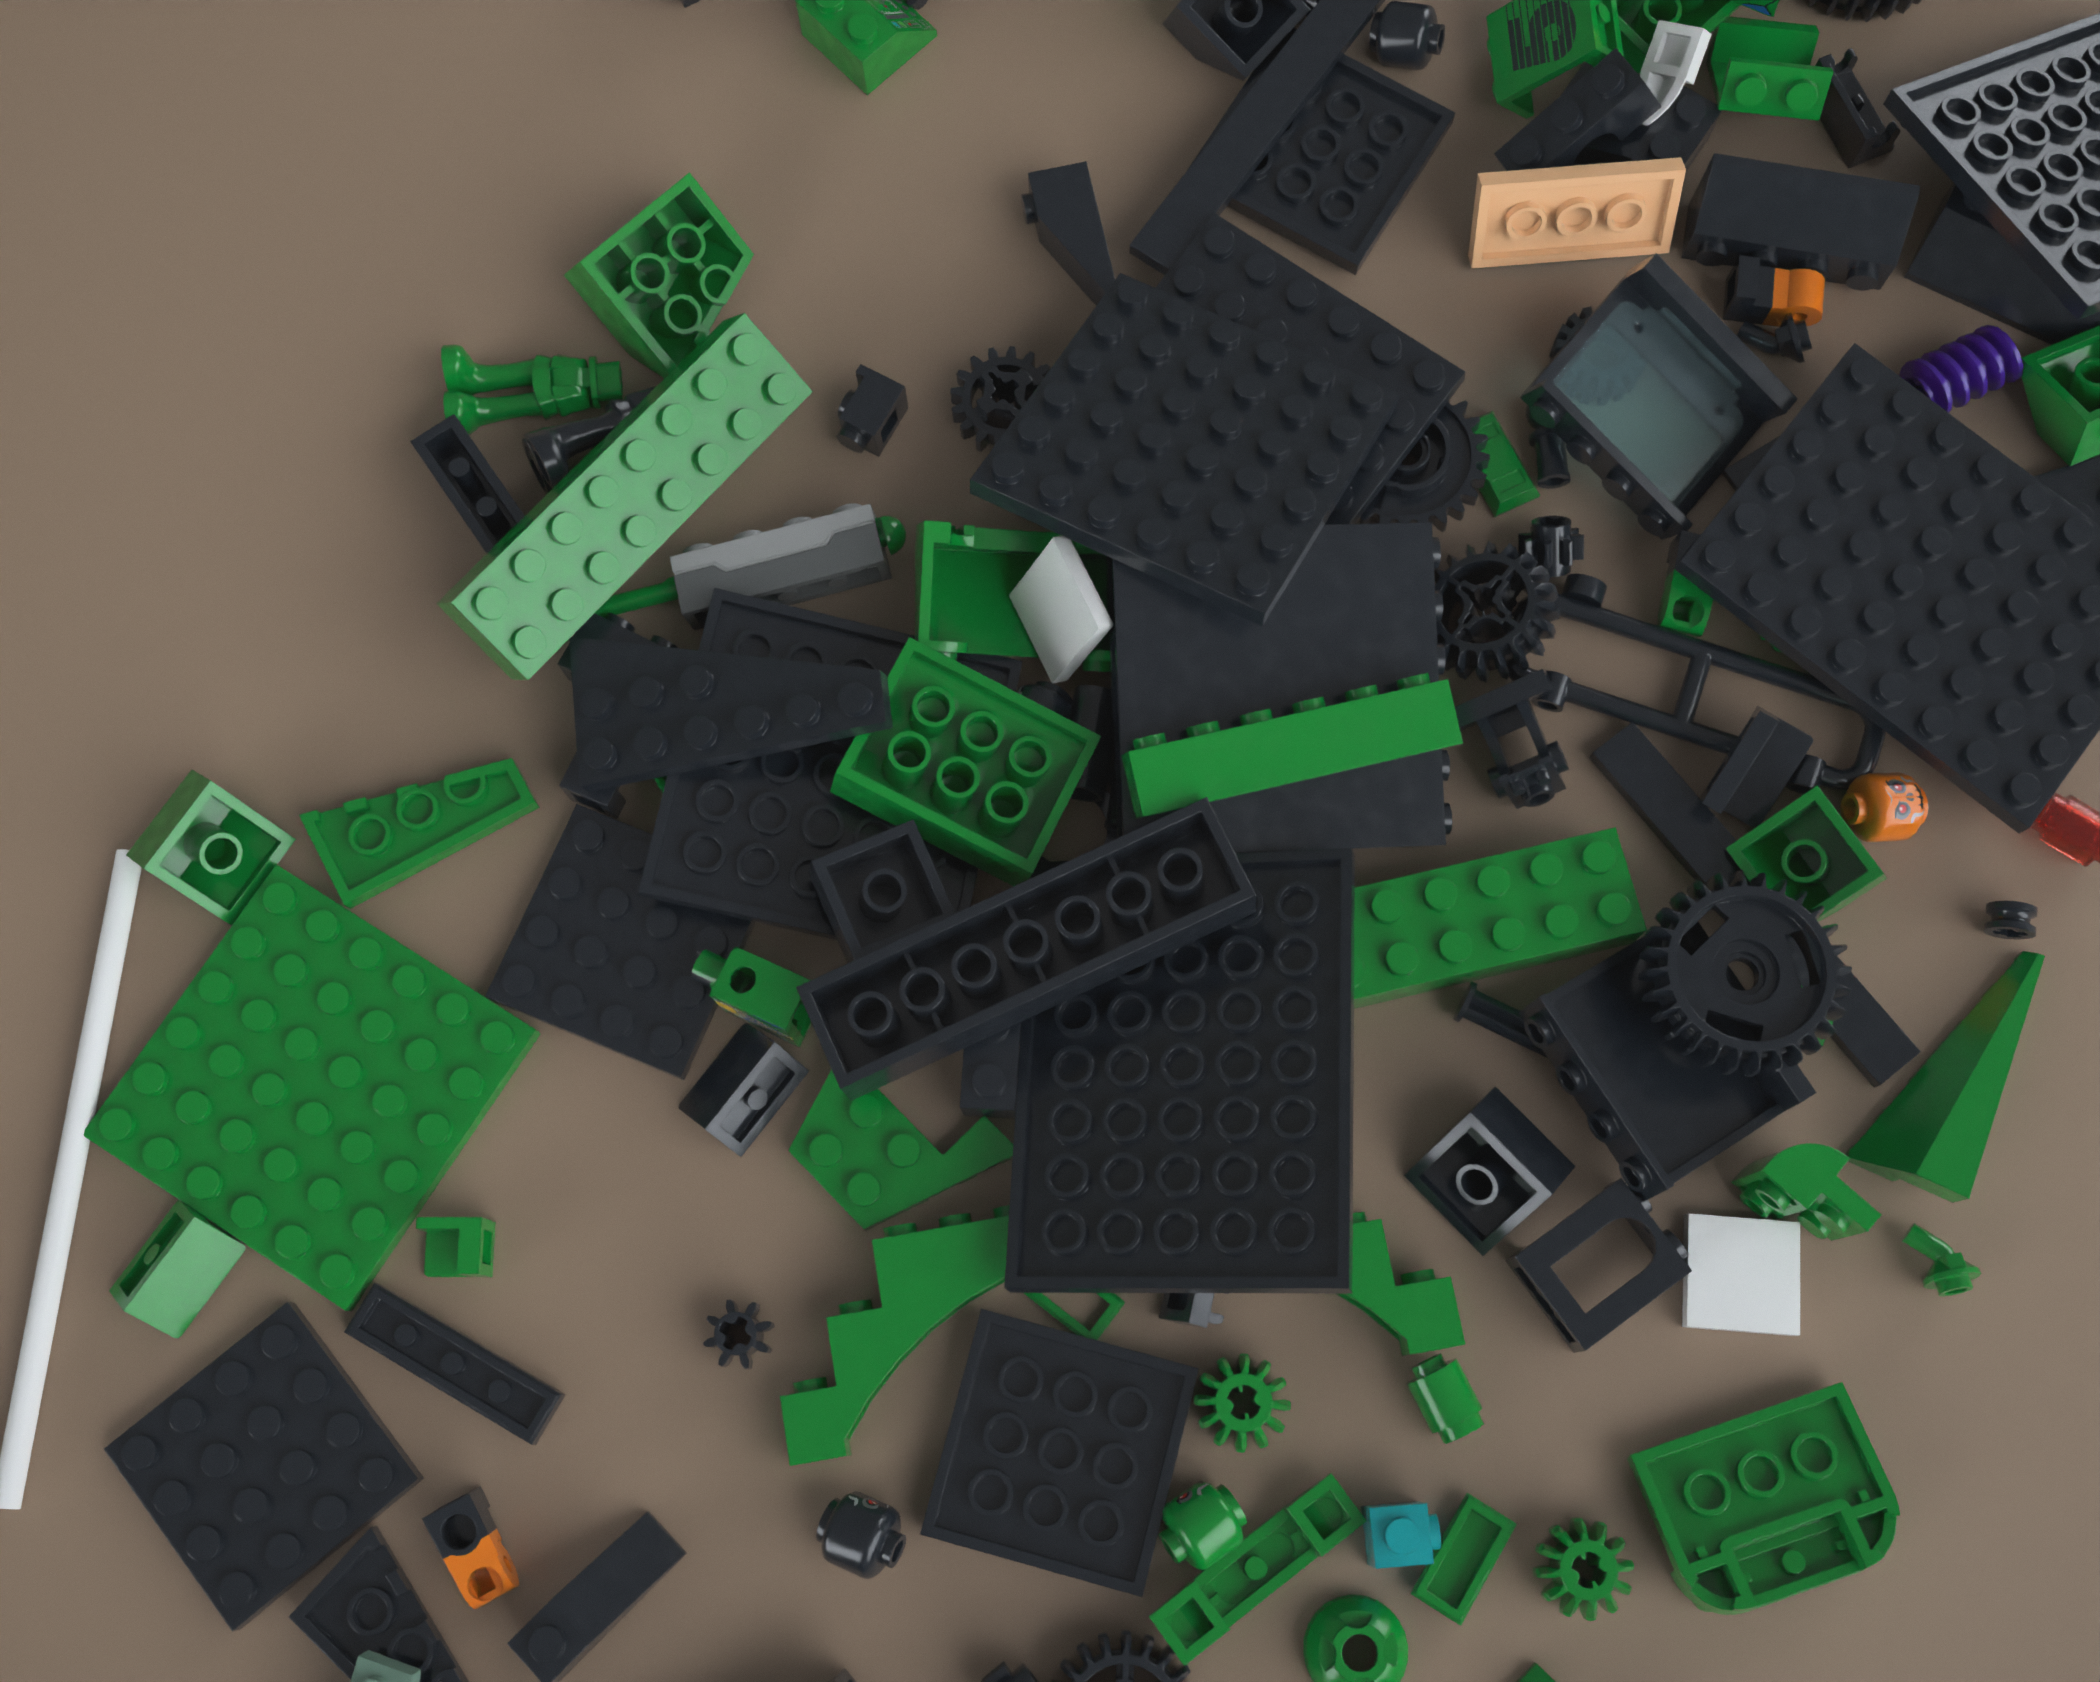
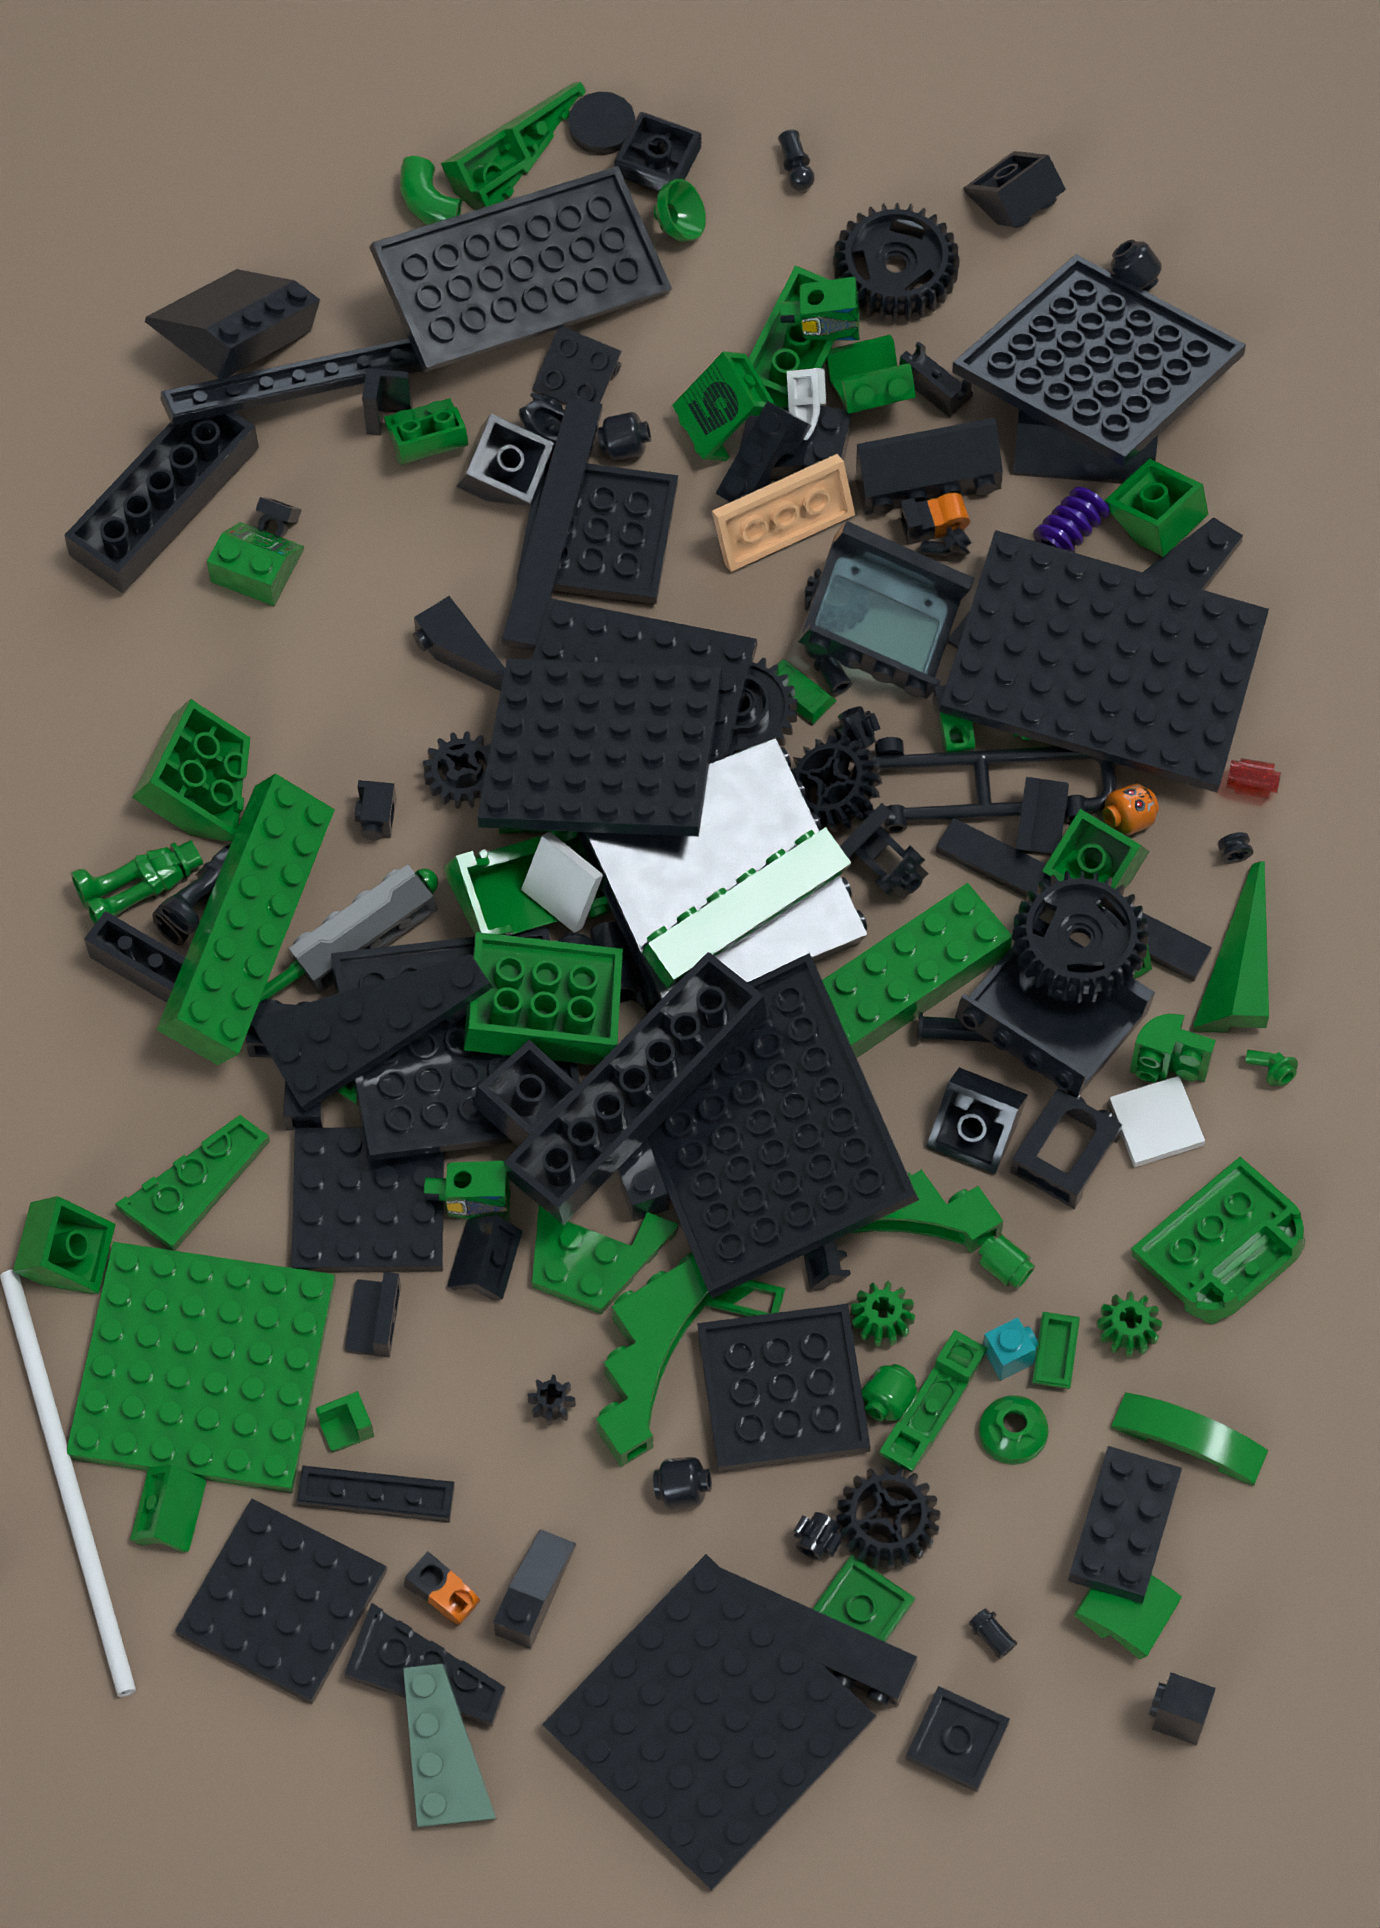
camera: 25 degrees left, 10 degrees down
none -> black panel [345,1272,401,1357]

